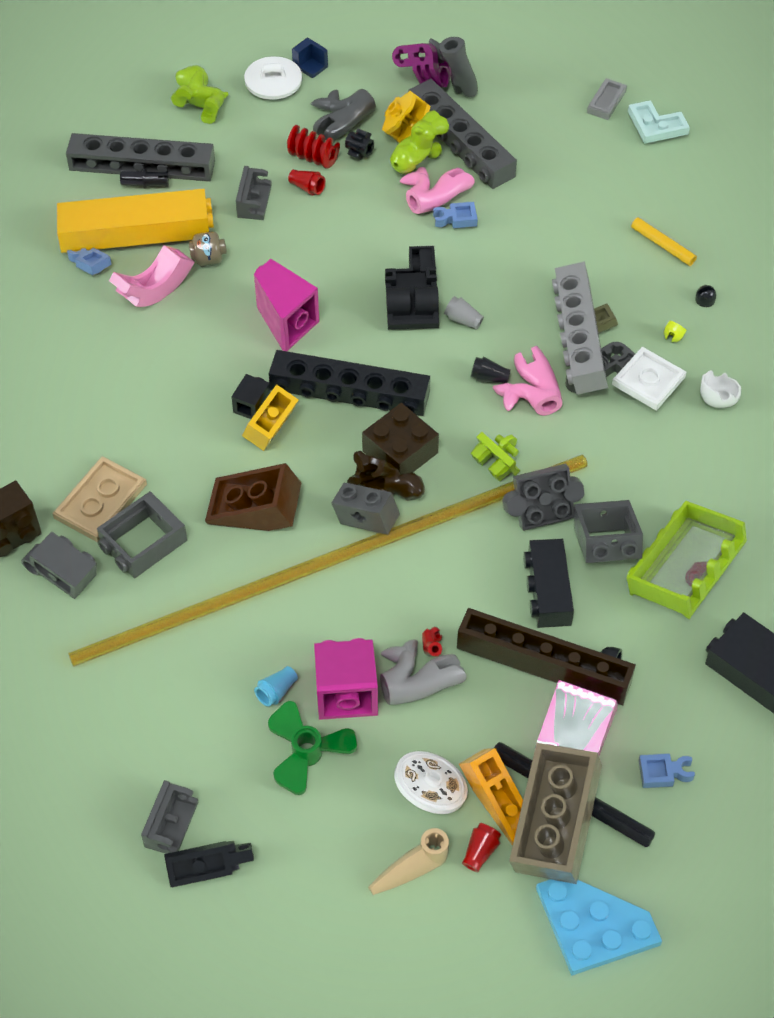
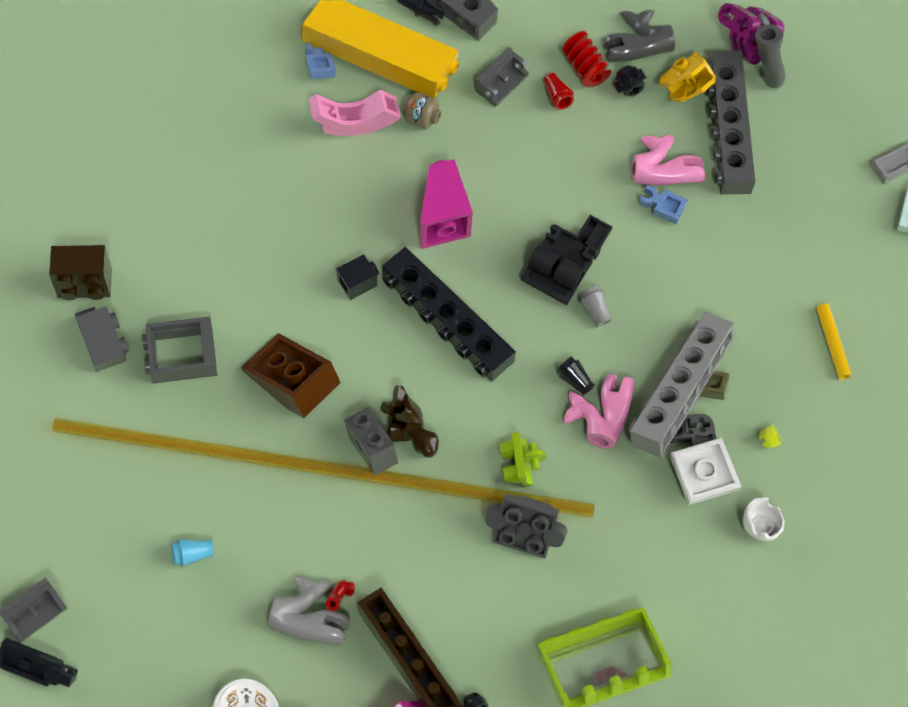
camera: 30 degrees right, 10 degrees up
tan tile [52,456,147,542] -> none
yellow brick [242,385,299,451] -> none
green piece [268,701,357,795] -> none
dark pink slope [314,638,378,720] -> none
dark brown brick [362,403,439,474] -> none
lime animal [390,110,449,174] -> none
black brick [523,538,574,628] -> none
dark grey window [574,500,643,563] -> none
black hinge [695,285,717,307] -> none

